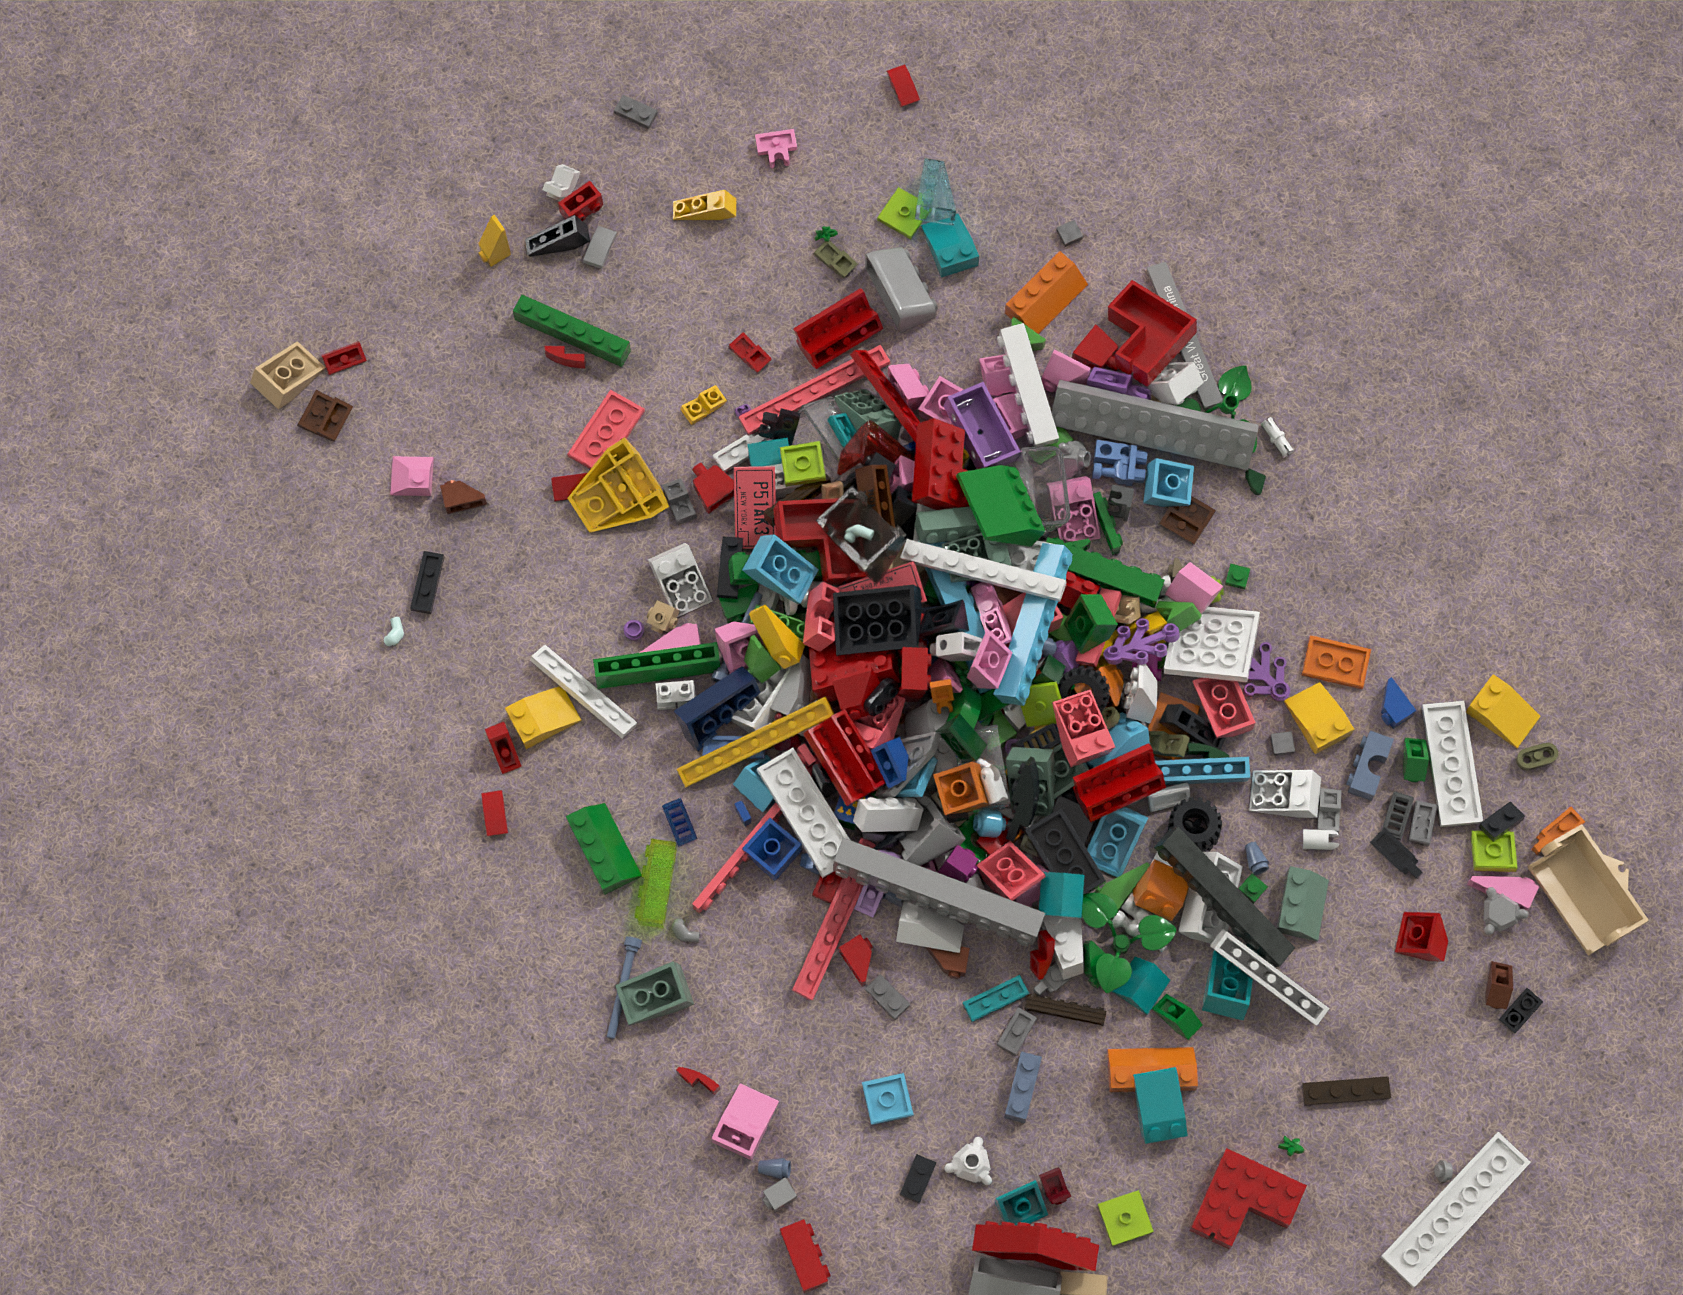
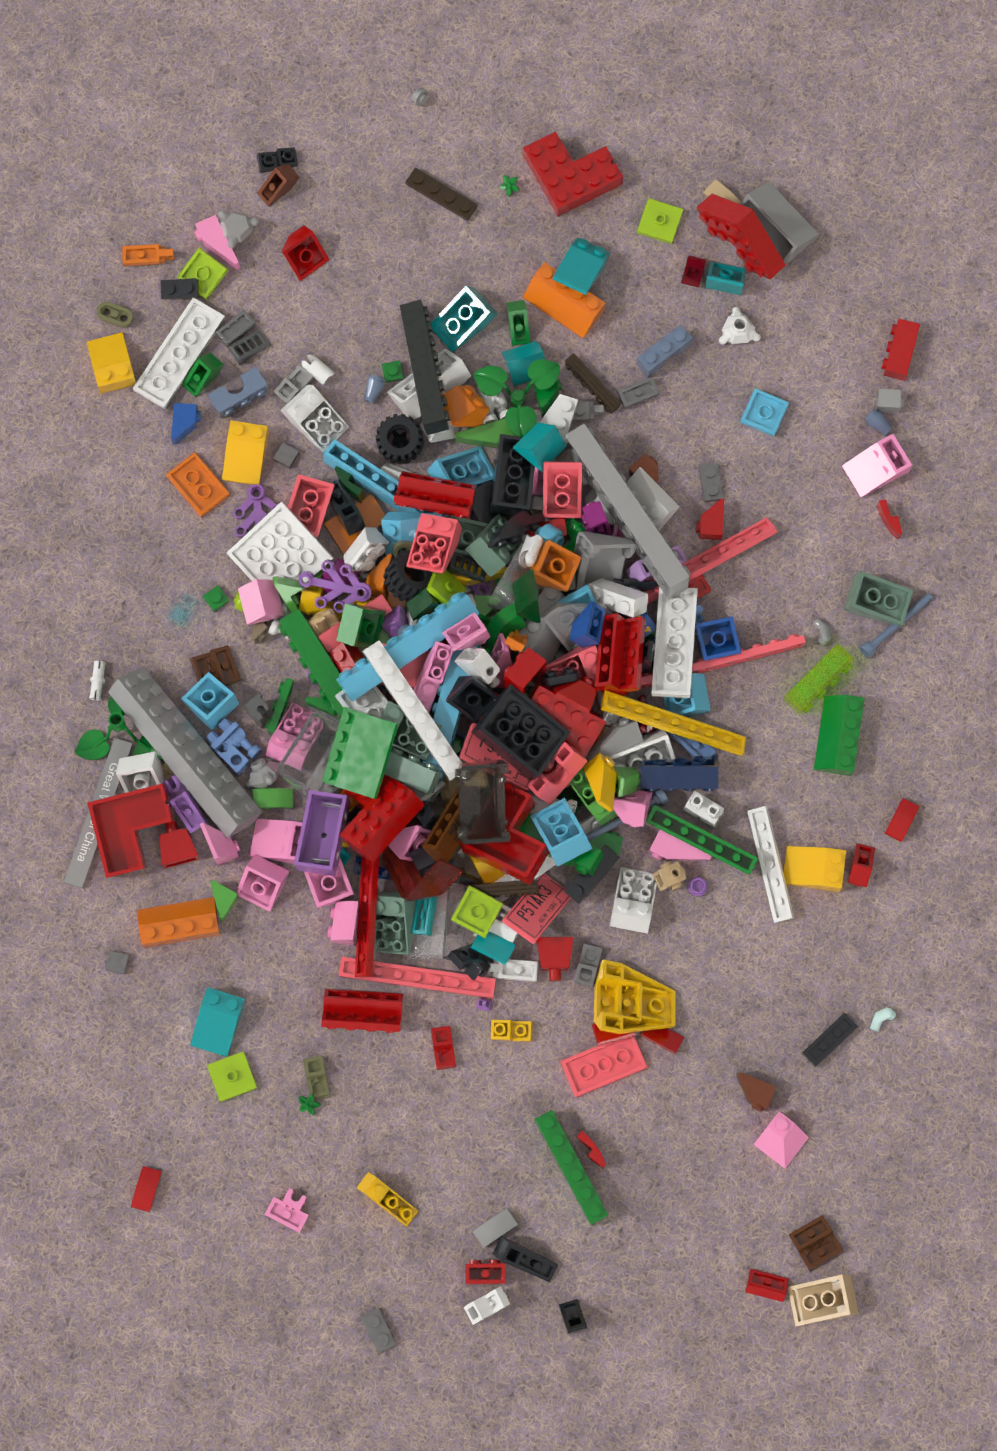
camera: 145 degrees left, 5 degrees up
yellow slope [478,215,511,267] -> none
clear blue slope [662,798,698,847] -> none
blue tile [734,801,752,827] -> none
coral plate [796,743,816,768] -> none
tan tile [822,481,843,499] -> none
light aqua arm [844,525,874,543] -> none
light grey windscreen [865,247,938,333] -> none
black plate [900,1154,937,1204] -> none
clear light blue wedge [915,158,956,226] -> none
teal tile [962,975,1029,1022] -> none
white brick [997,323,1059,449] -> none
red slope [1030,930,1055,980] -> none
olive slope [1149,731,1190,757] -> none
white brick [1210,929,1330,1026] -> none
dark green tile [1245,468,1266,496] -> none
sand green slope [1277,866,1329,941] -> none
black hinge [1370,827,1423,879] -> none
white plate [1381,1132,1531,1288] -> none
tan piece [1528,824,1649,956] -> none
none -> clear light blue plate [166,593,197,629]
none -> black slope [559,1299,587,1335]

